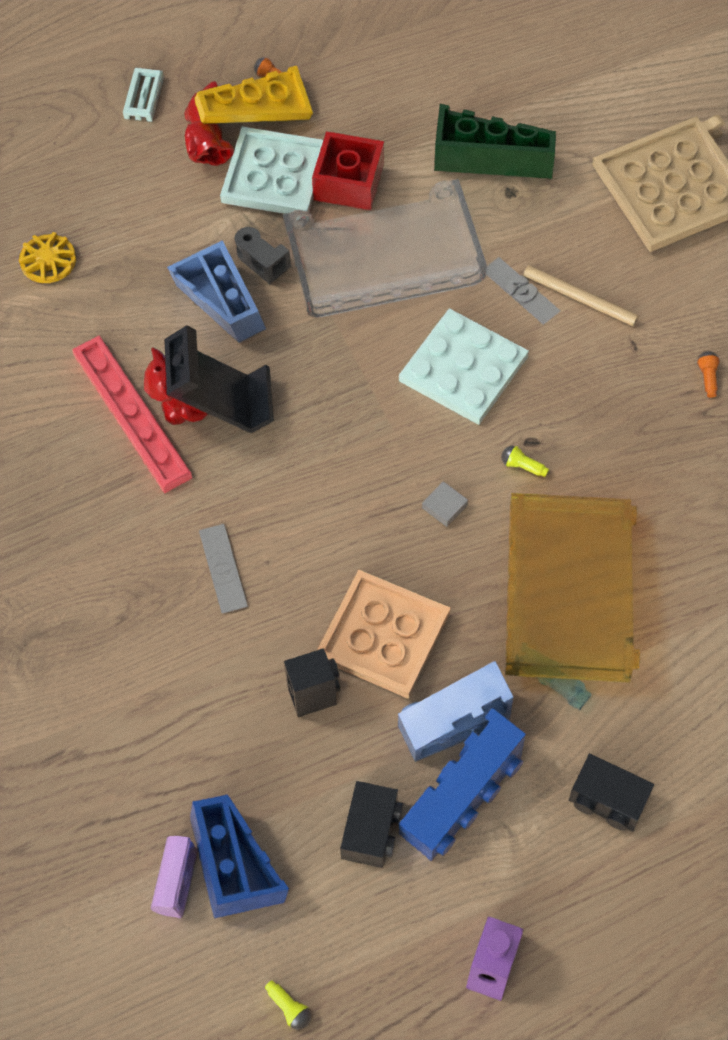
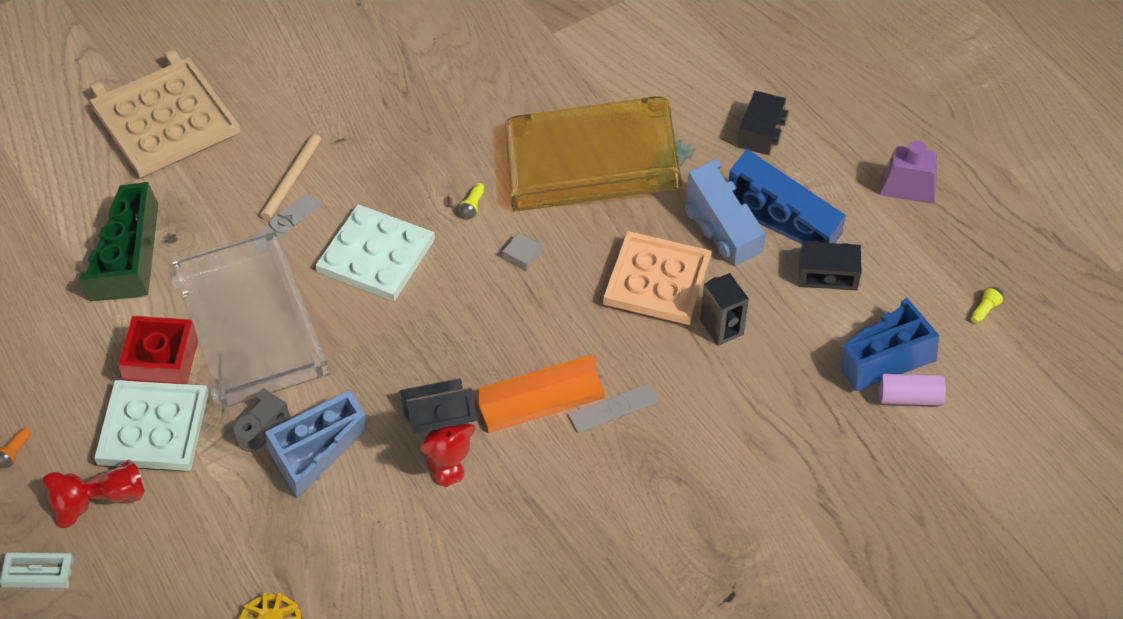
camera: 100 degrees left, 10 degrees down
coral tile [72,335,192,494] -> none
yellow wing [194,65,313,124] -> none
orange piece [697,351,720,398] -> none
none -> orange panel [477,354,605,433]

